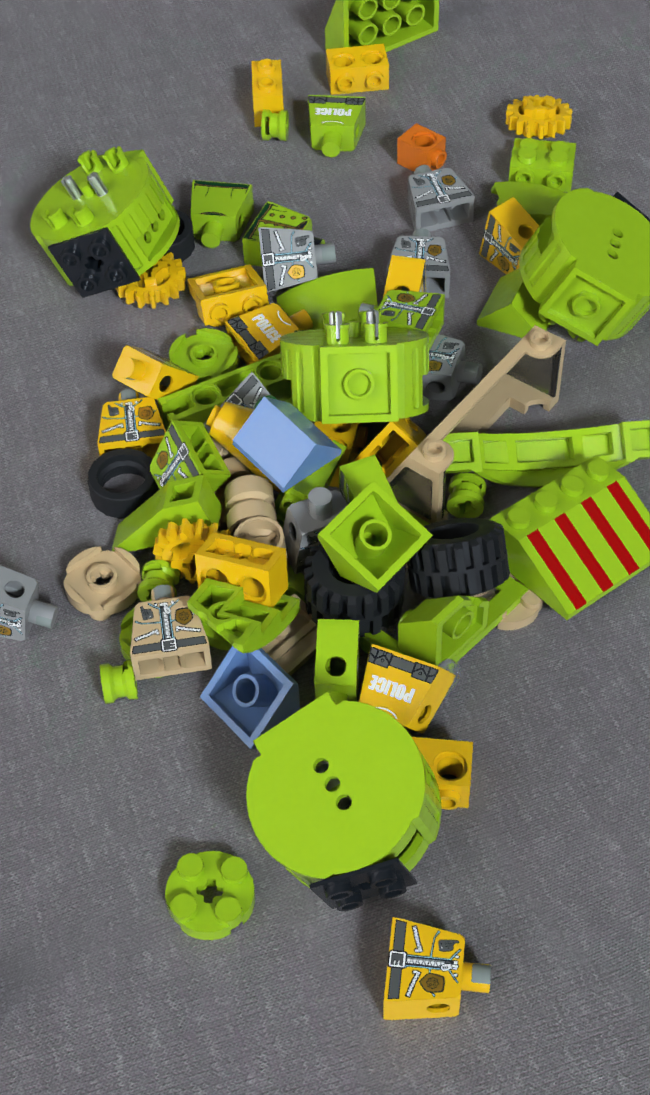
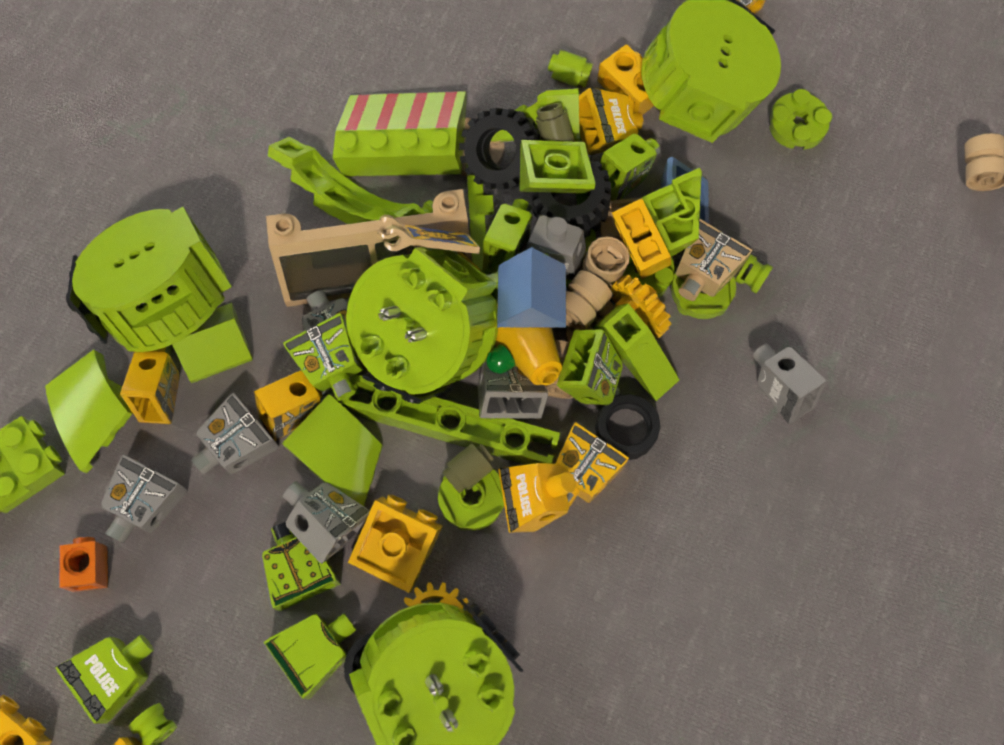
camera: 140 degrees left, 20 degrees up
tan plate [64,546,142,621] -> none
lime wheel [137,560,181,602] -> none
yellow torso [225,303,313,365] -> none
none -> tan flag [378,215,480,254]
none -> olive brick [442,443,494,493]
none -> olive brick [536,103,575,142]
none -> lime brick [547,50,593,87]

